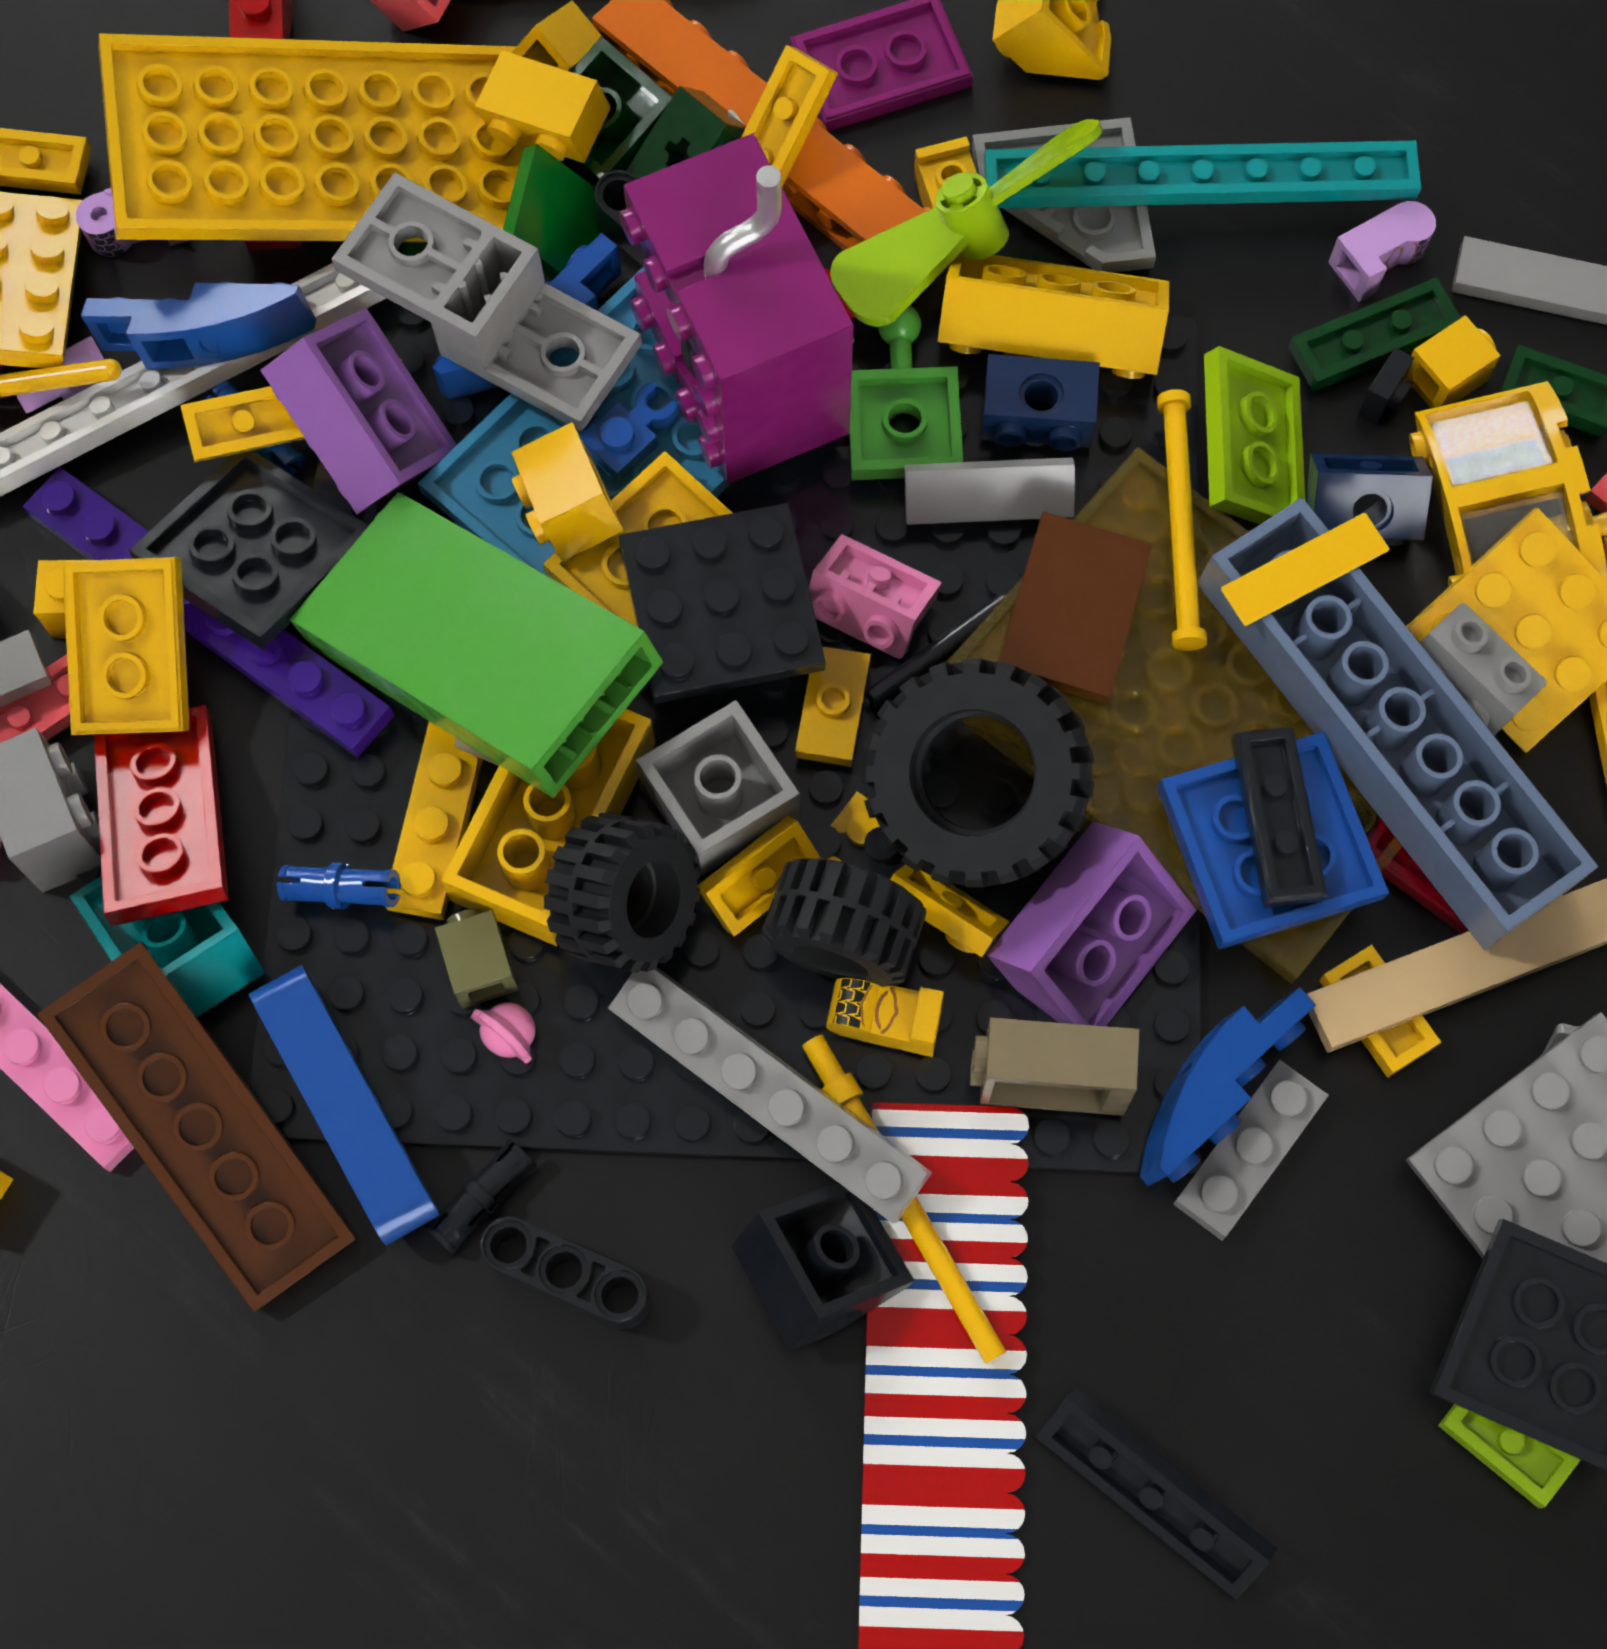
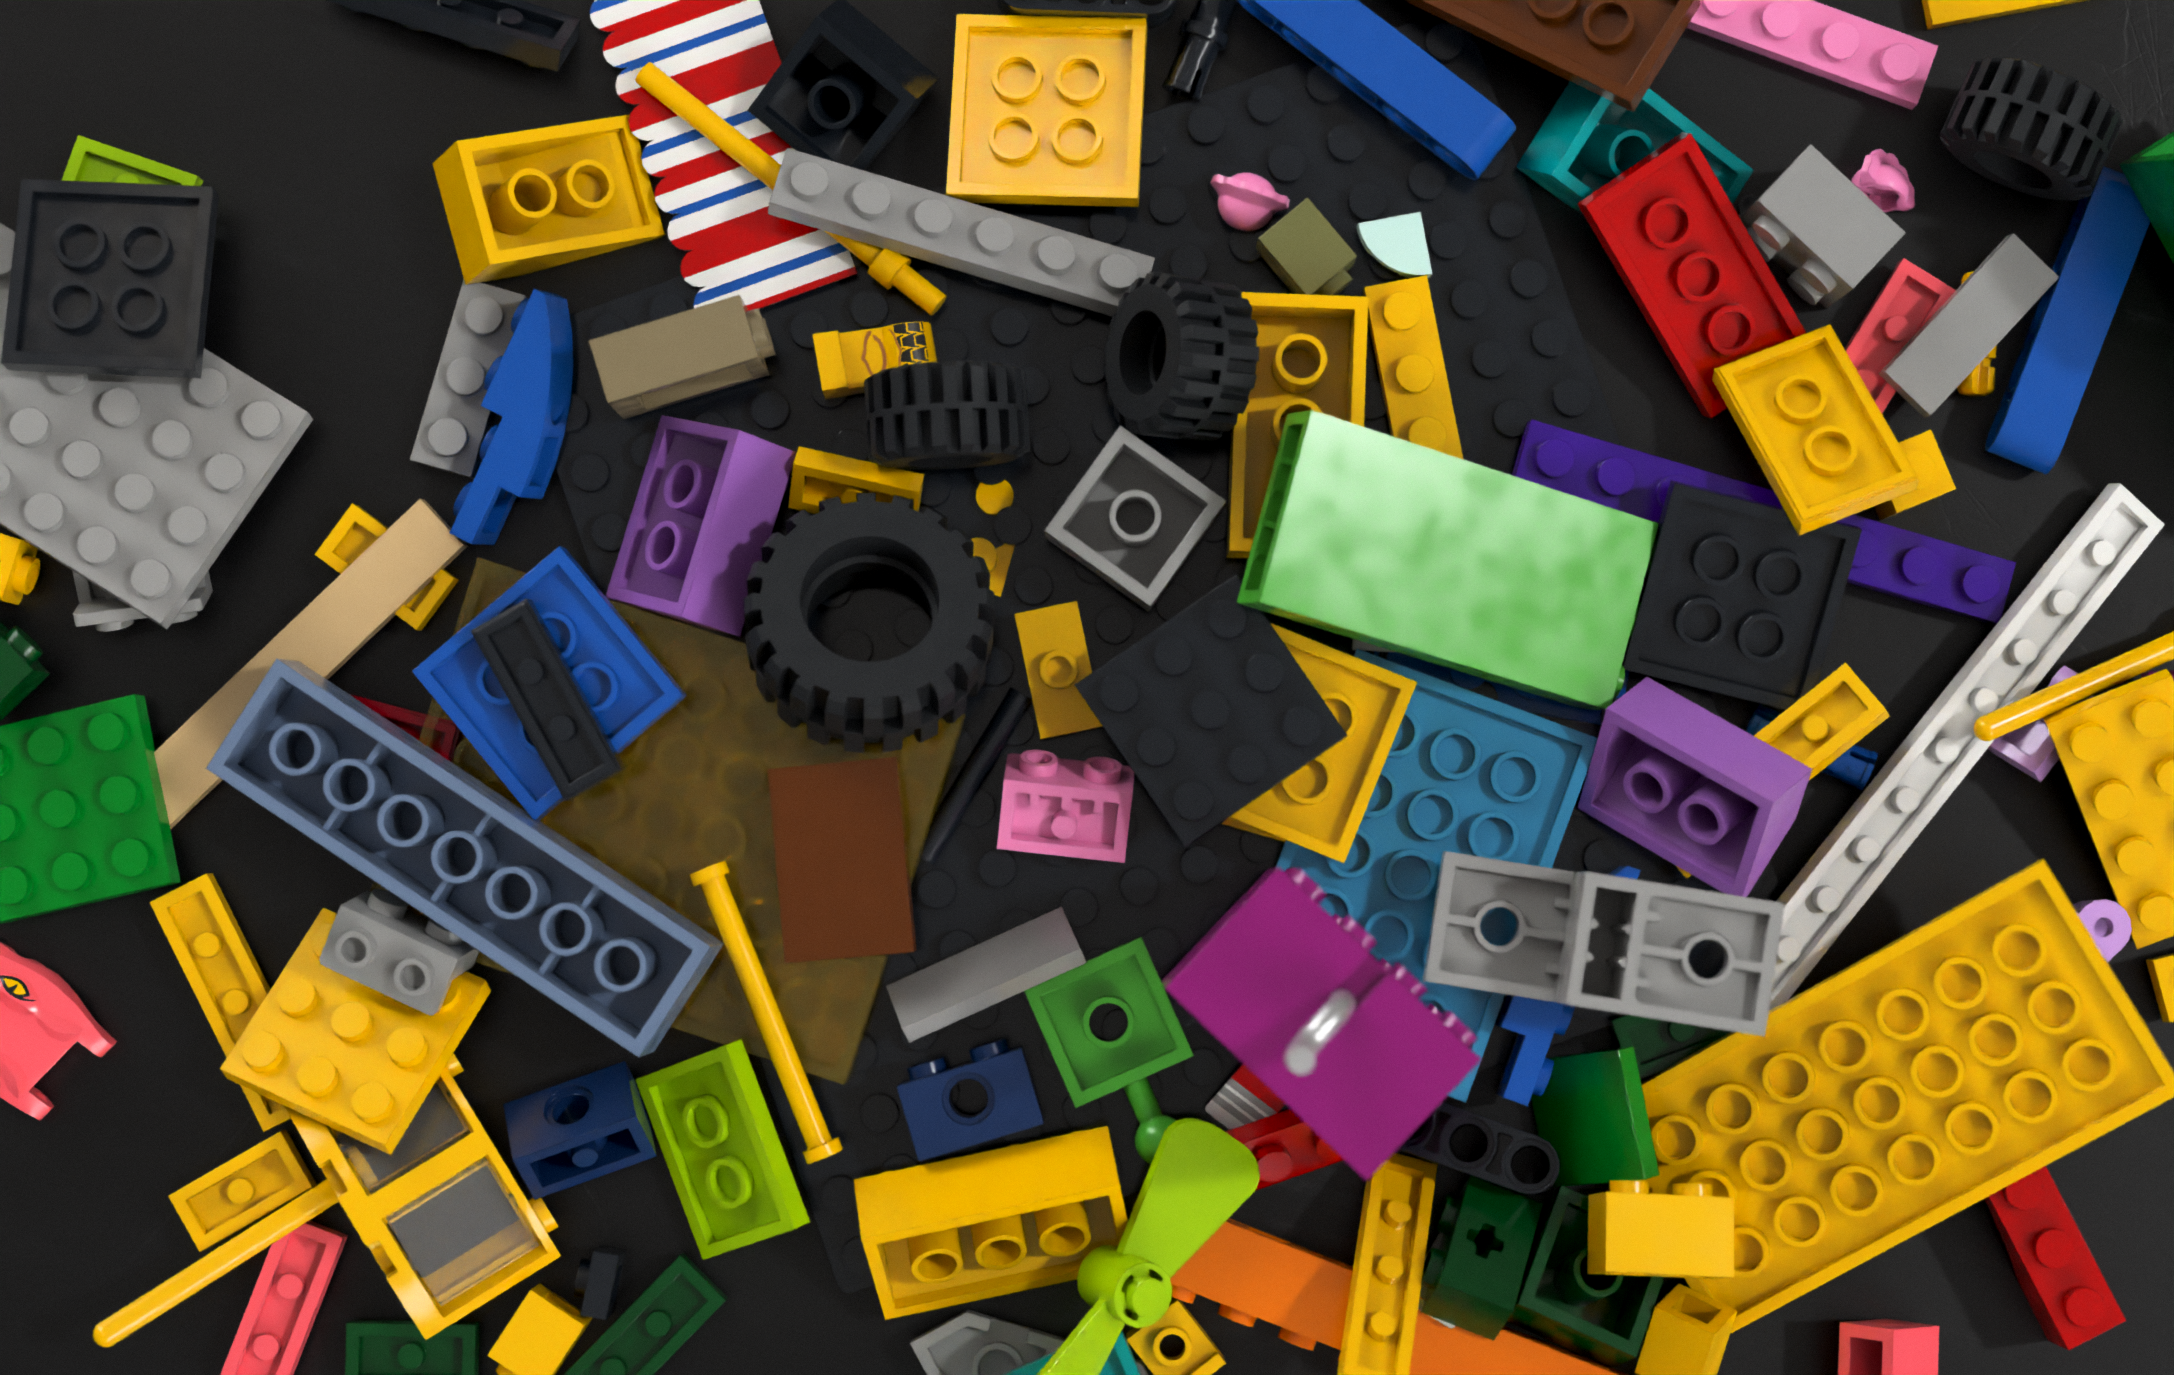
camera: 155 degrees right, 15 degrees up
blue slope [81,282,317,369] -> none
blue pin [277,862,401,909] -> none
yellow brick [511,422,624,561] -> none
blue plate [580,382,679,482] -> none
yellow plate [697,815,821,937] -> none
yellow sticker [1221,513,1389,626] -> none
none -> yellow slope [432,114,665,285]
none -> yellow plate [946,14,1147,207]
none -> light aqua tile [1356,212,1432,278]

